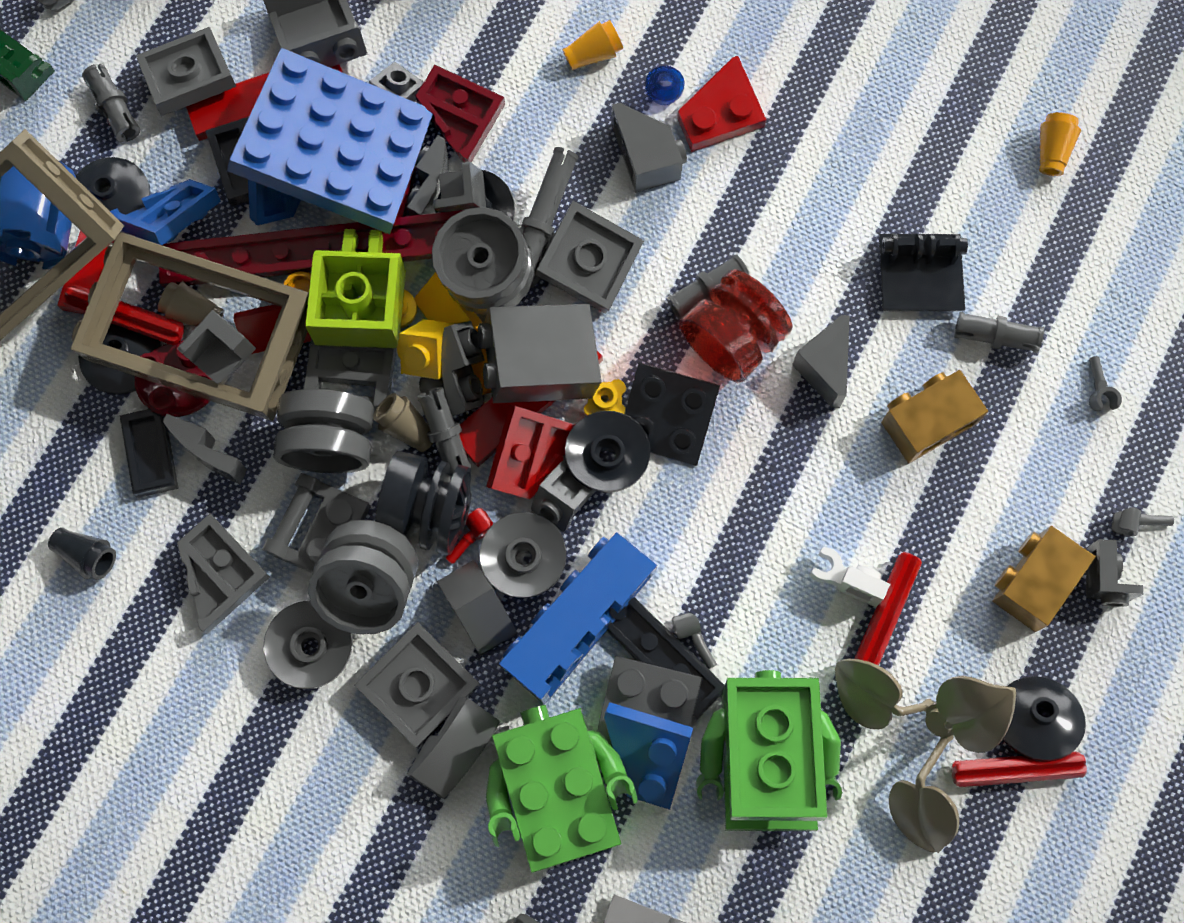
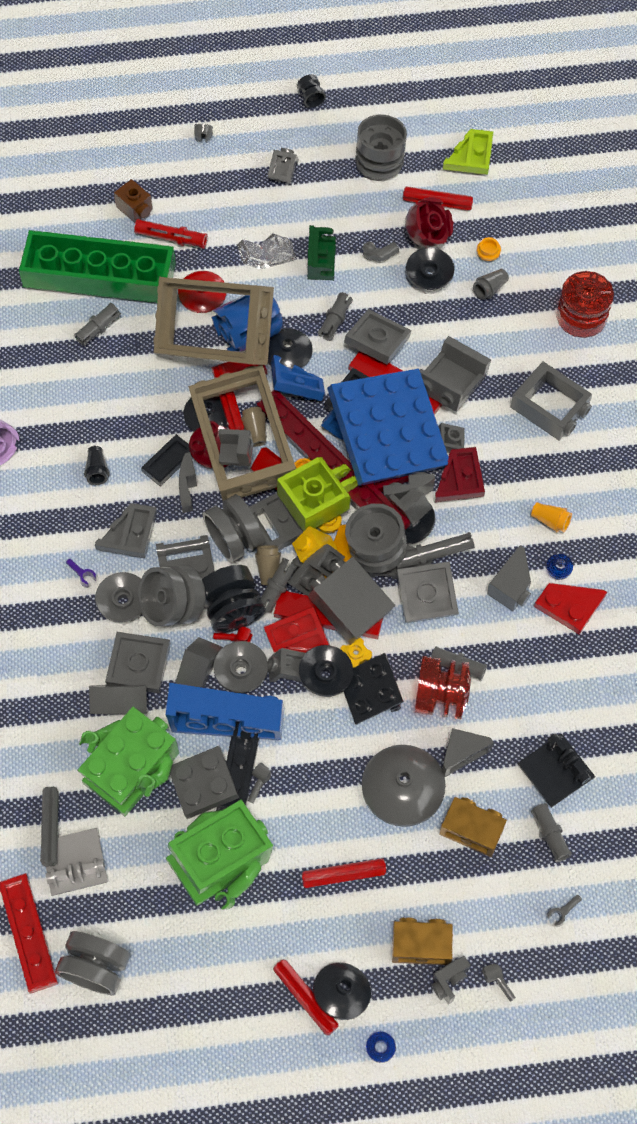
camera: 55 degrees right, 10 degrees down
blue wing [604,702,693,810] -> none
white plate [810,547,890,607] -> none
dark tan plant [835,659,1016,853] -> none
none -> dark purple hand [66,559,96,588]
none -> dark grey dish [362,745,446,827]
none -> clear blue plate [366,1032,396,1063]

